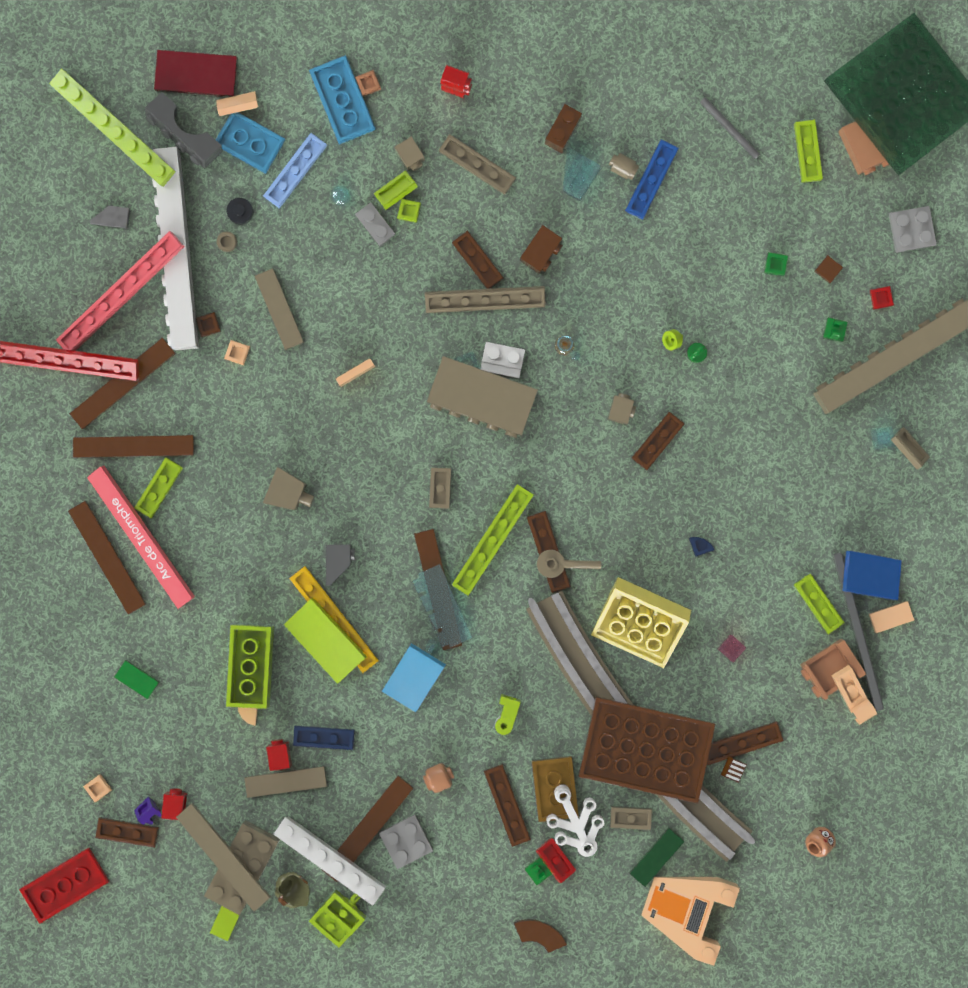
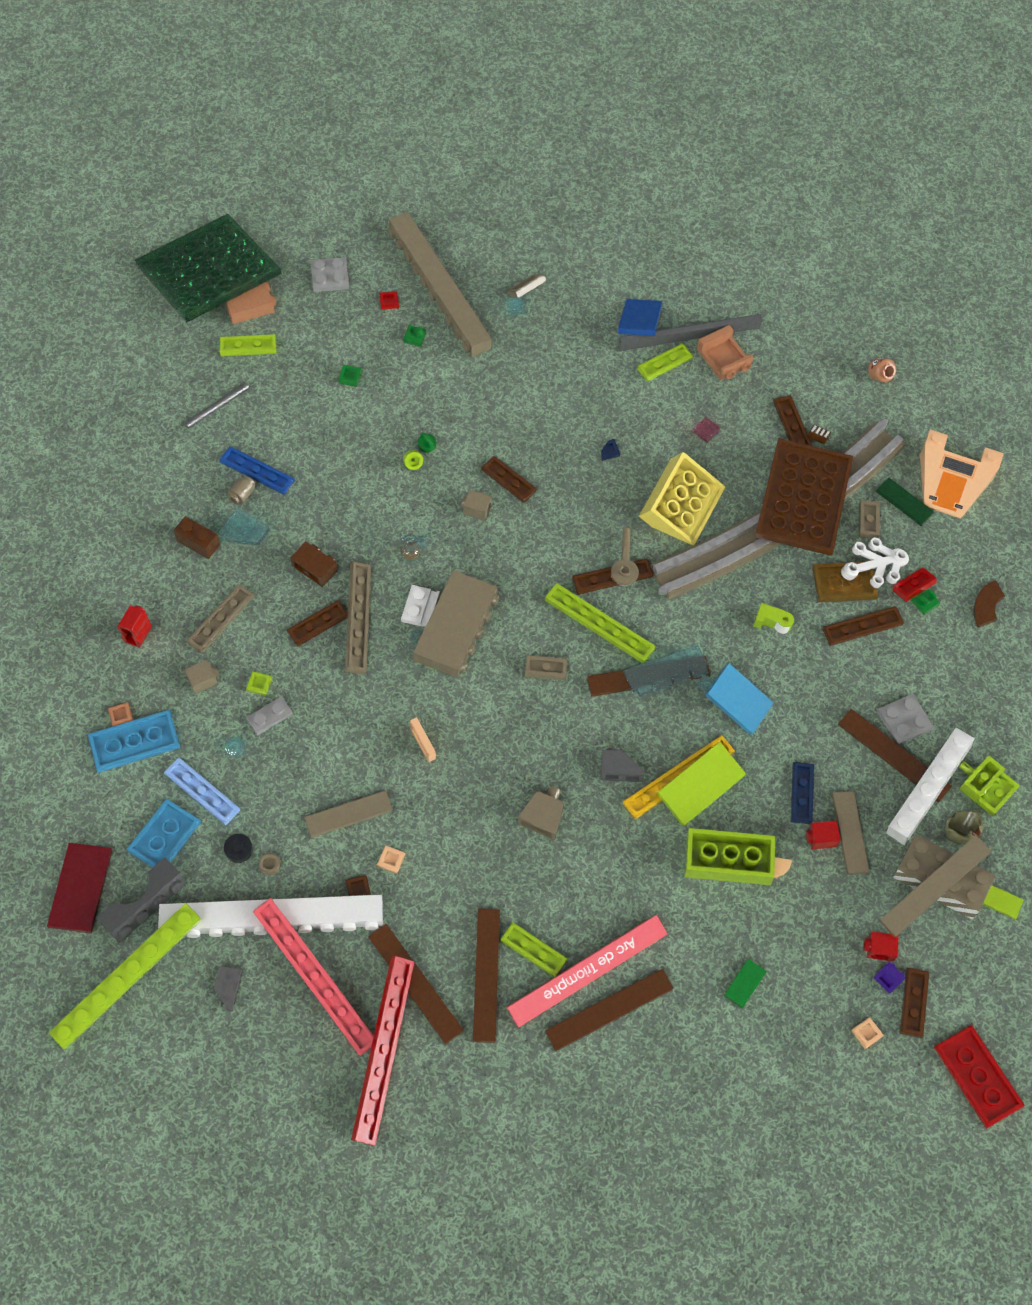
camera: 90 degrees left, 25 degrees down
light nougat tile [216,91,258,116] -> none
lime tile [374,170,418,210] -> none
nougat head [423,763,455,793] -> none
reddish brown tile [814,255,843,284] -> none
light nougat plate [831,665,877,725] -> none
light nougat tile [869,601,914,633] -> none

